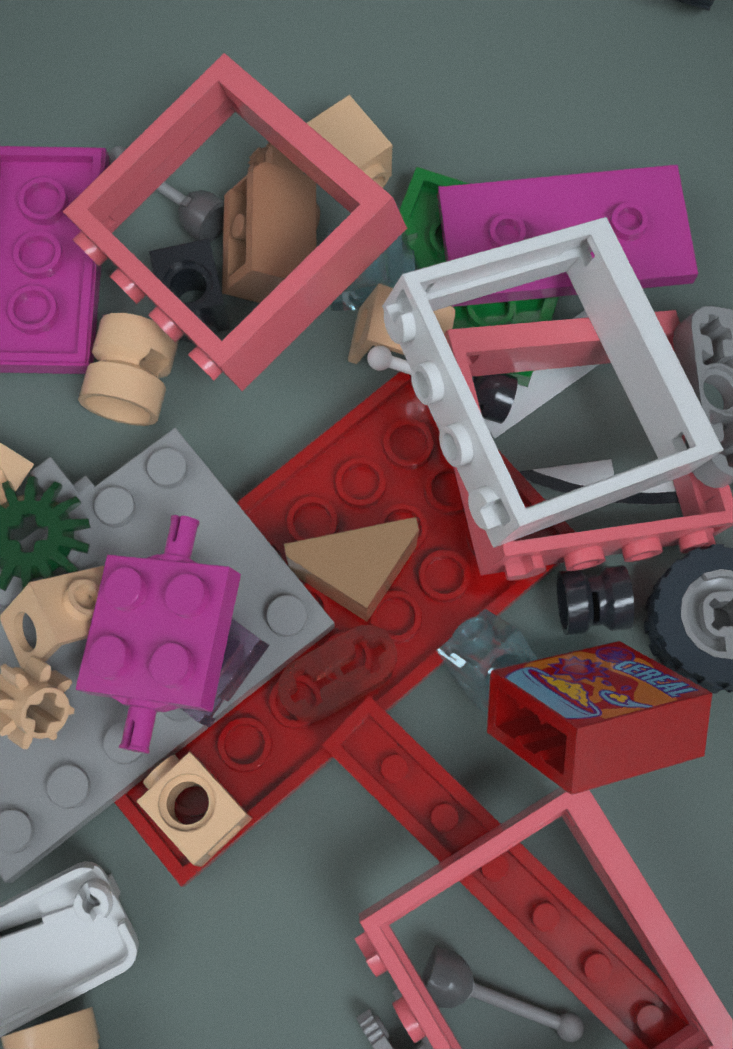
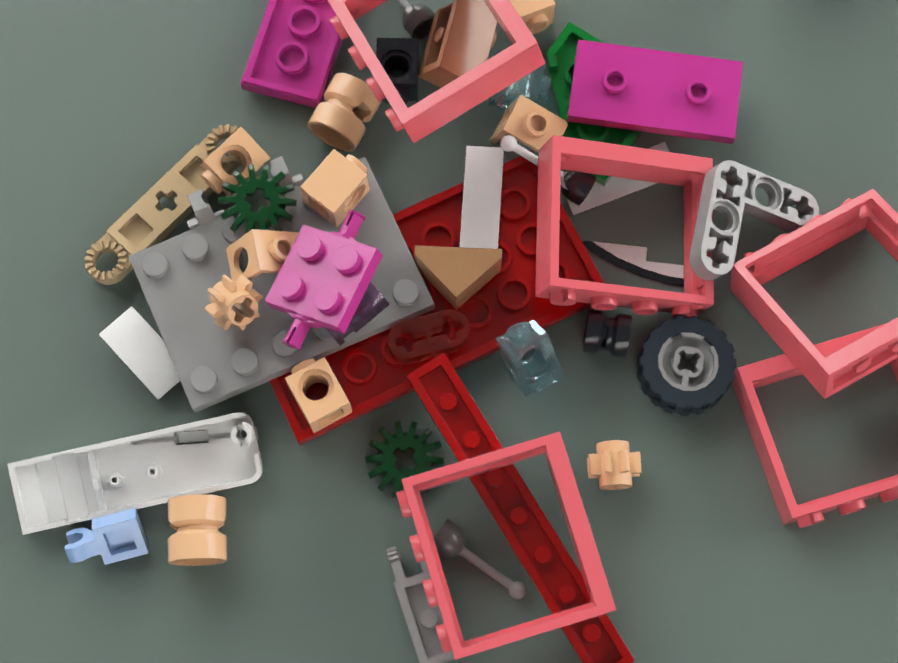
camera: 15 degrees right, 0 degrees up
white window [382,217,723,548] -> none
red brick [487,641,712,795] -> none
none -> light nougat brick [300,149,370,228]
none -> dark green gear [365,421,444,498]
none -> white sticker [460,146,504,249]
none -> light nougat gear [587,440,642,490]

